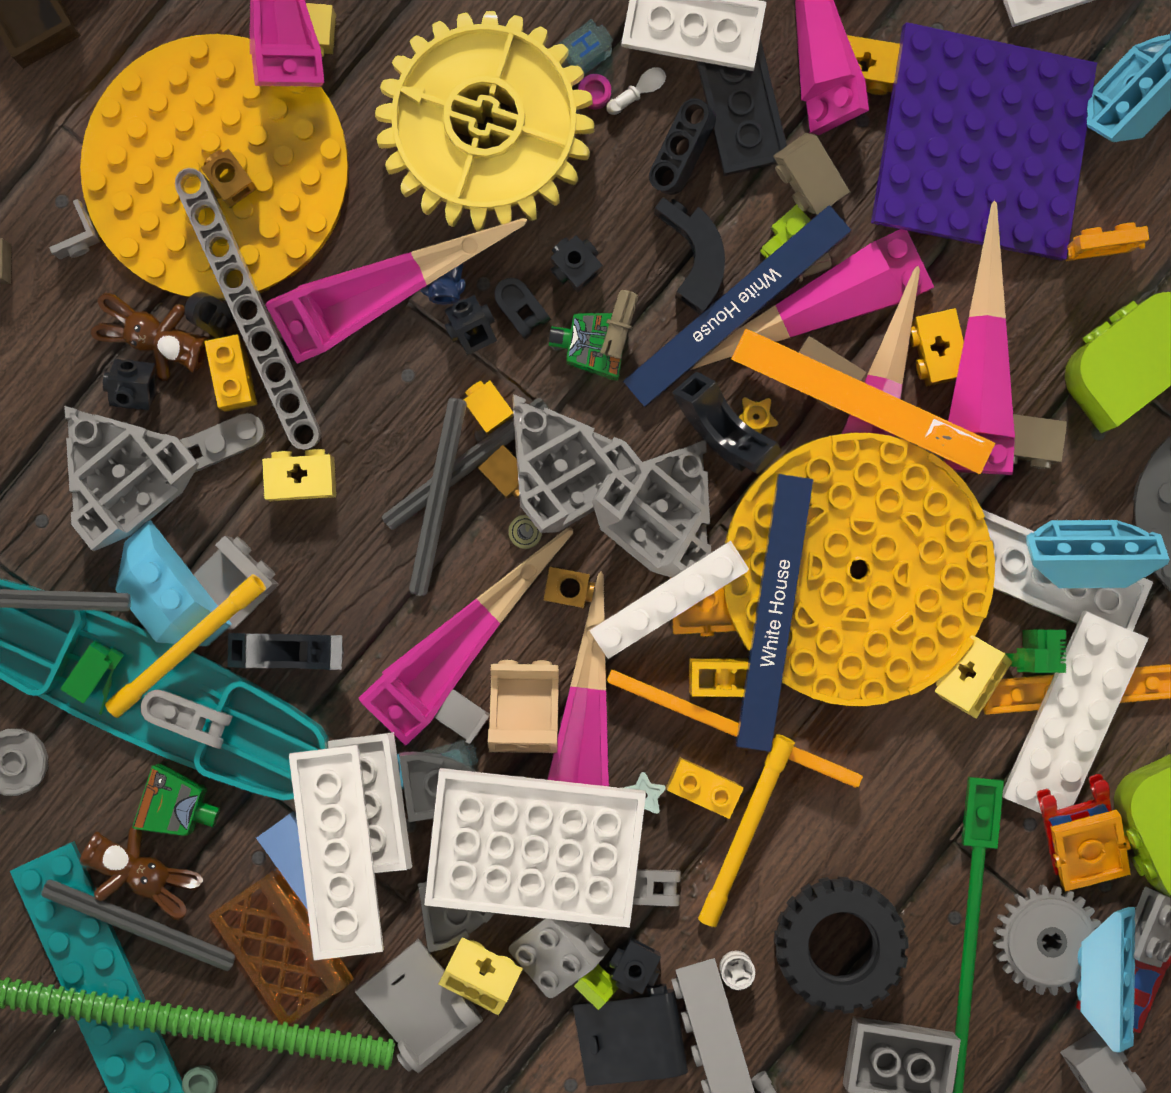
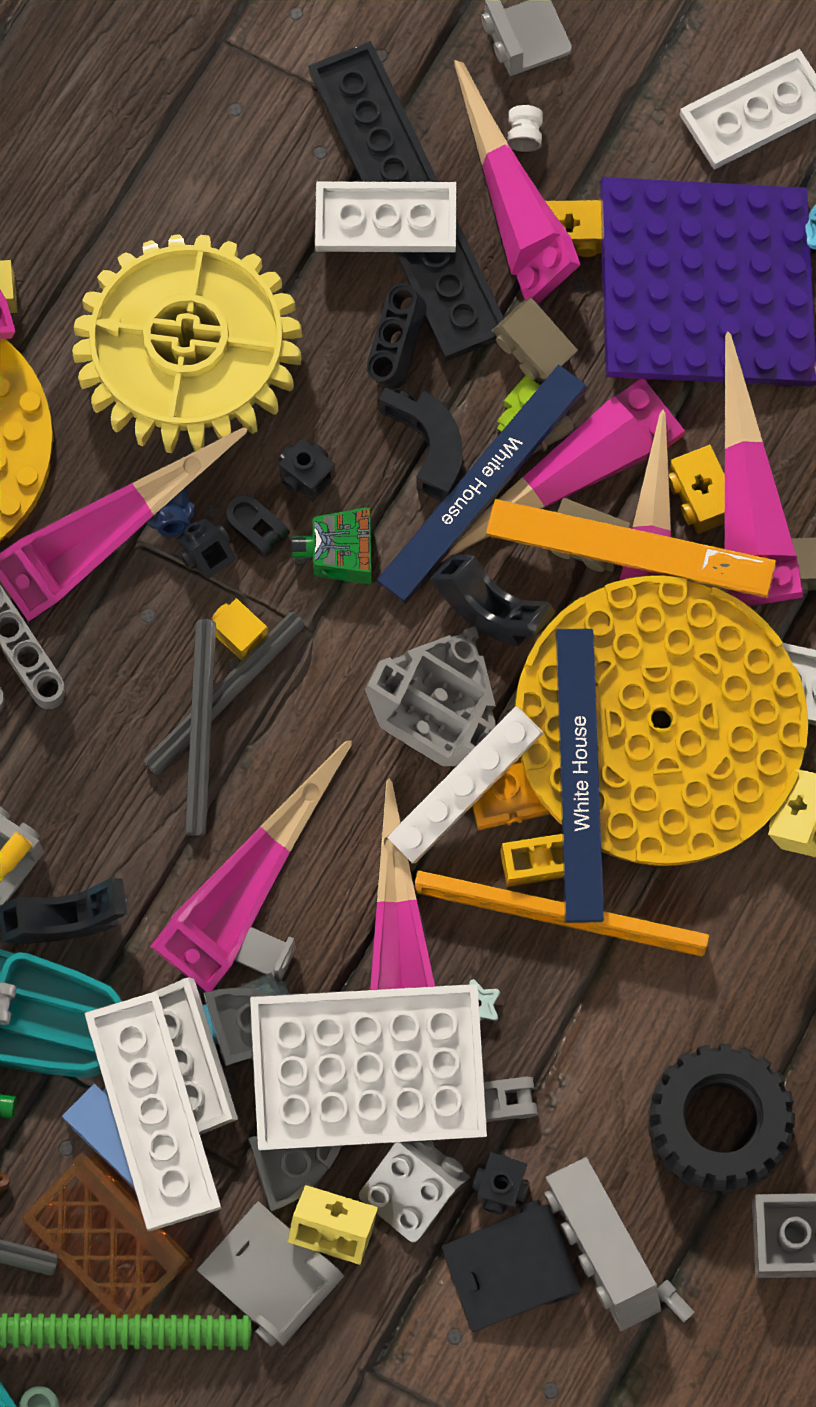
camera: 10 degrees left, 15 degrees down
light yellow brick [262,449,336,501] -> none
pearl gold brick [479,445,519,499] -> none
tan panel [488,660,559,753] -> none
olive tile [509,515,542,549] -> none
light grey wedge [512,395,642,533] -> none
pearl gold brick [544,567,595,608] -> none
clear light blue brick [559,19,613,75] -> none
lime plate [574,964,618,1010] -> none
dark pink tile [578,74,611,110] -> none
dark tan axle [600,290,638,359] -> none
white piece [606,67,666,115] -> none
yellow brick [666,757,743,819] -> none
yellow piece [698,734,795,927] -> none
white wheel [719,950,755,990] -> none
yellow plate [739,397,778,434] -> none

